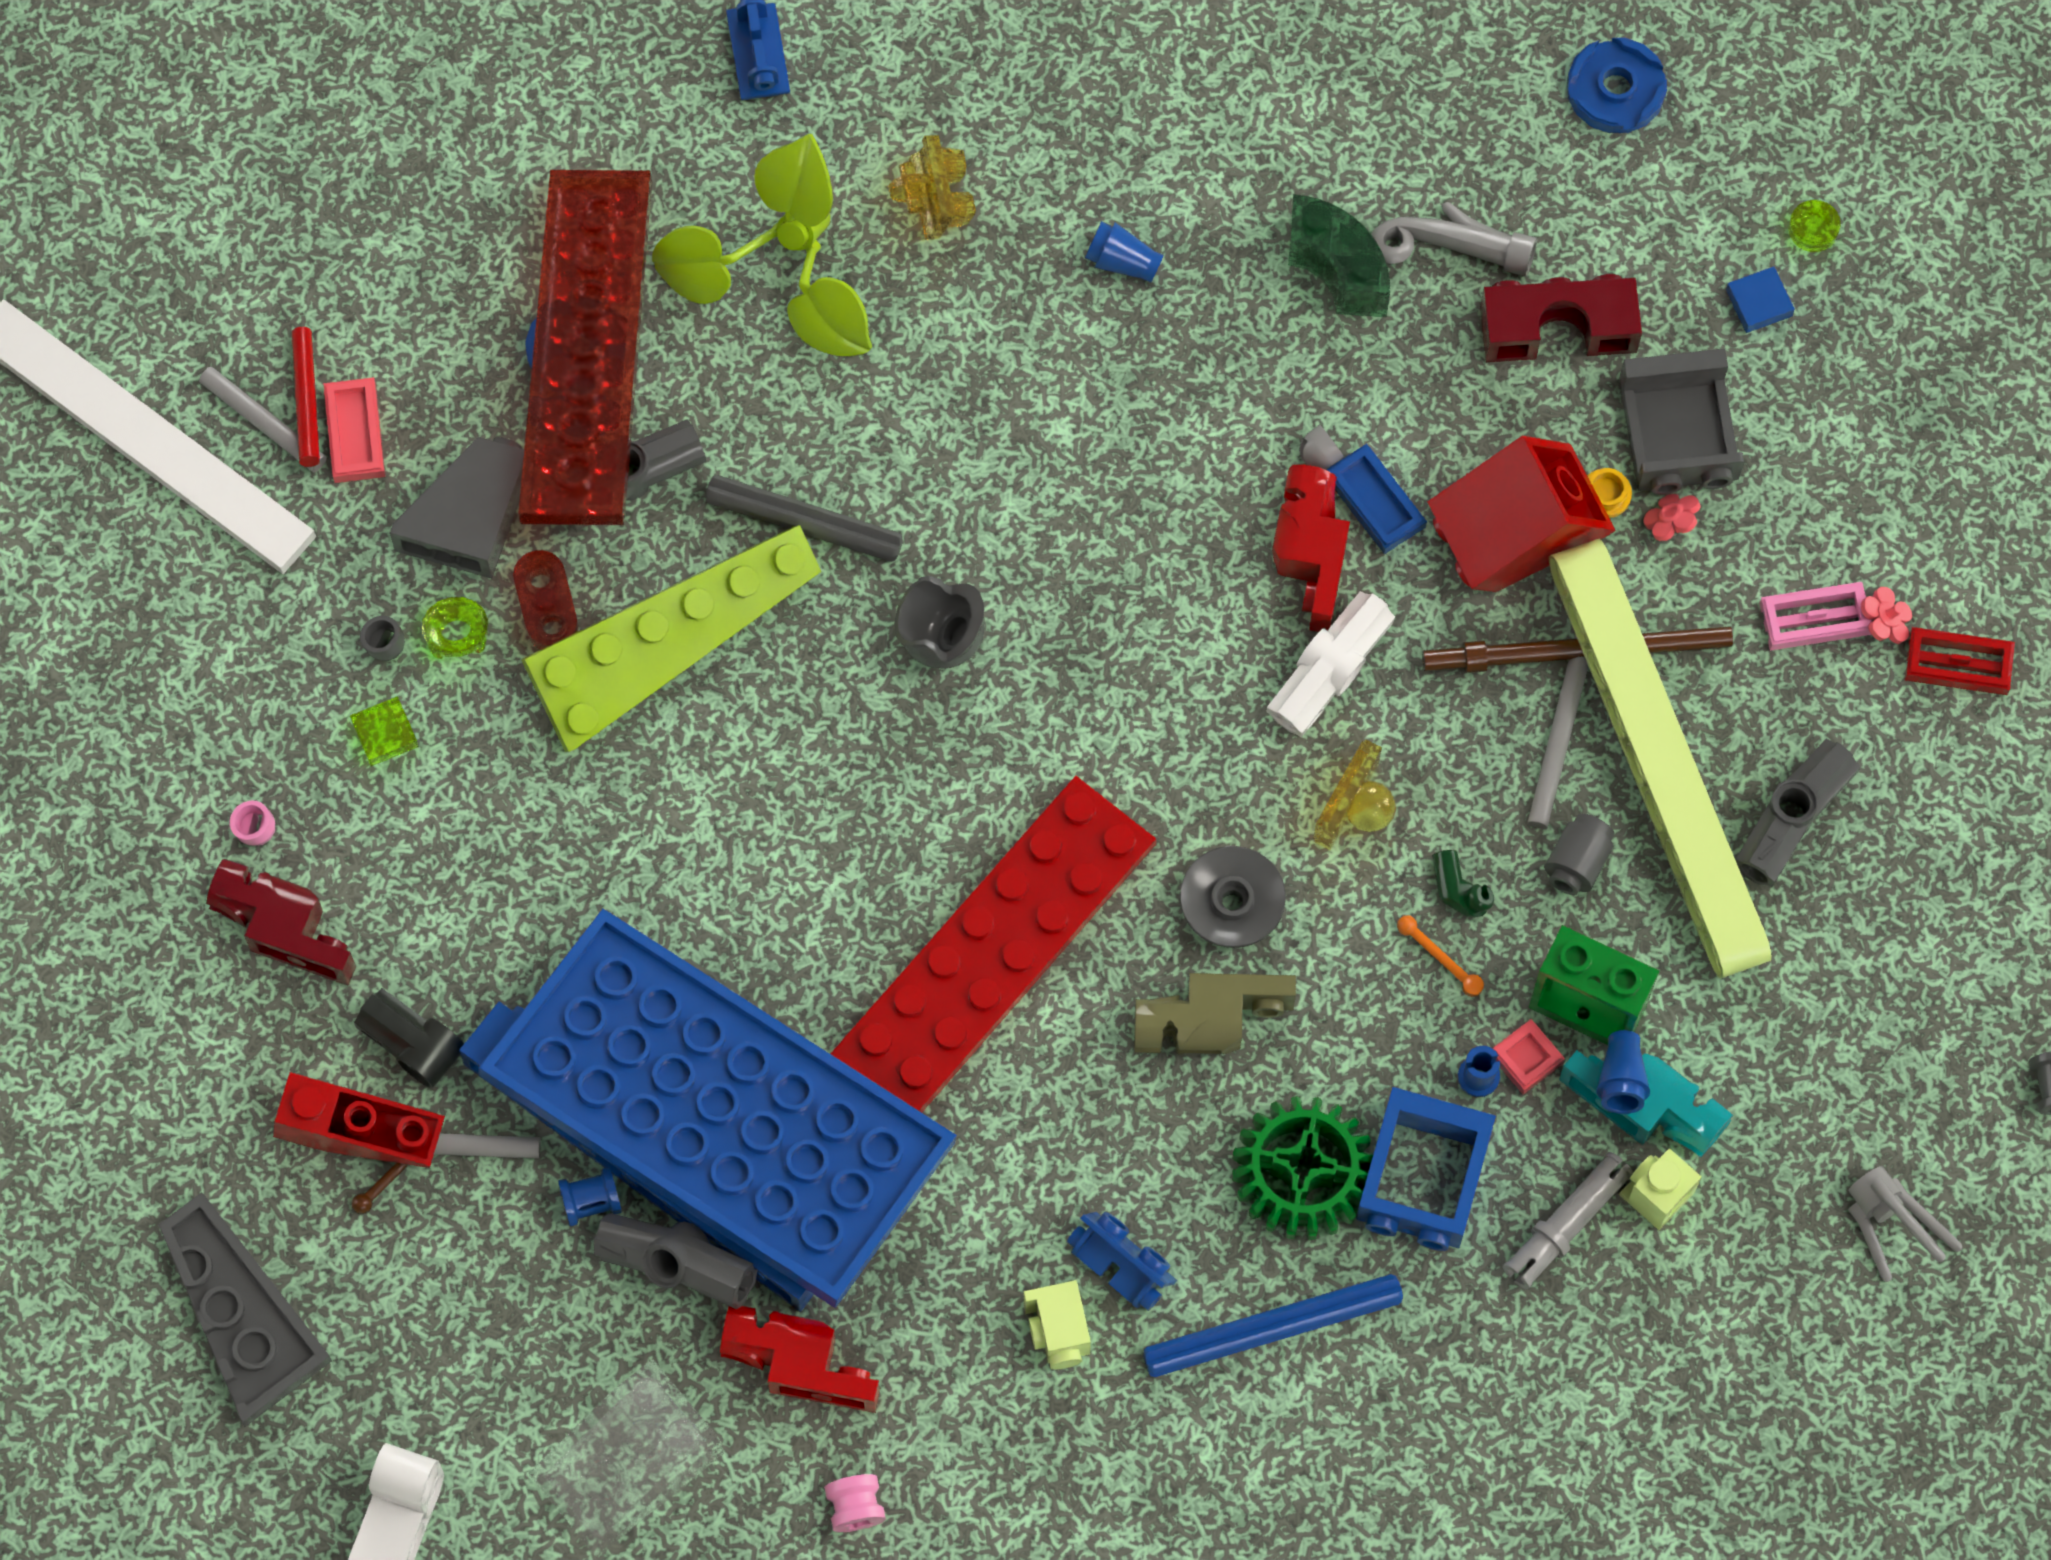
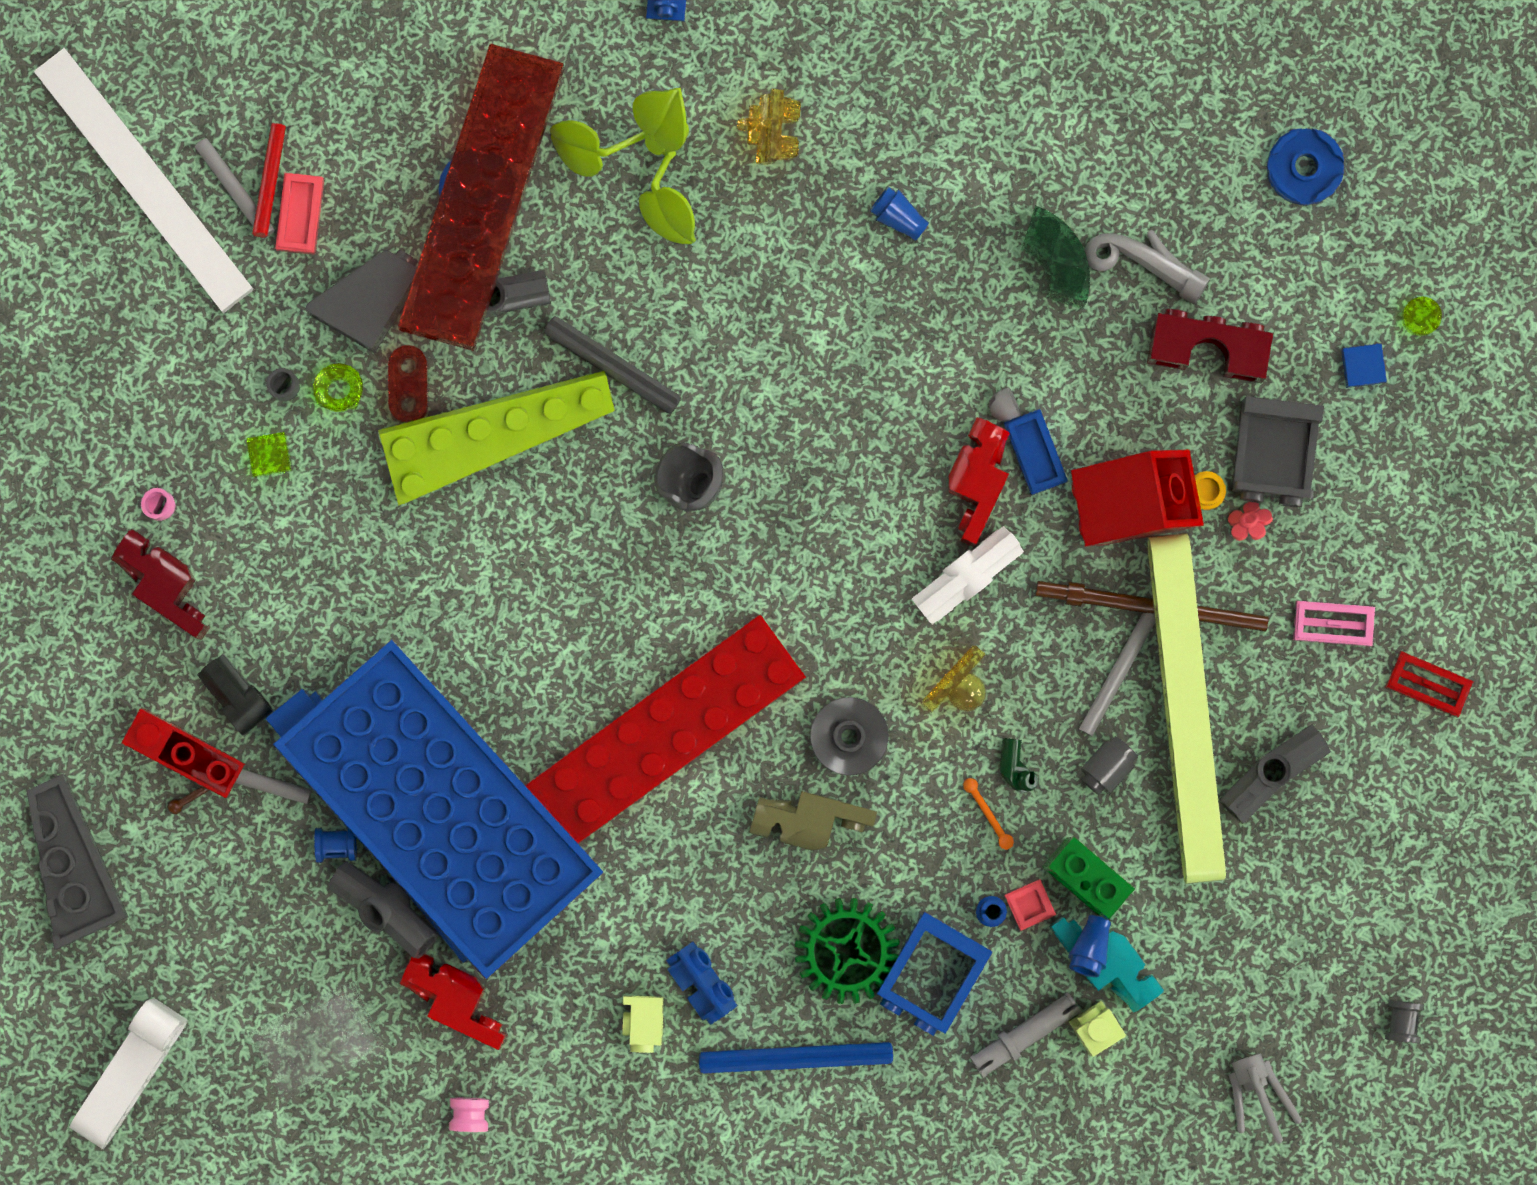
camera: 15 degrees right, 15 degrees up
coral plant [1861,587,1912,644] -> none

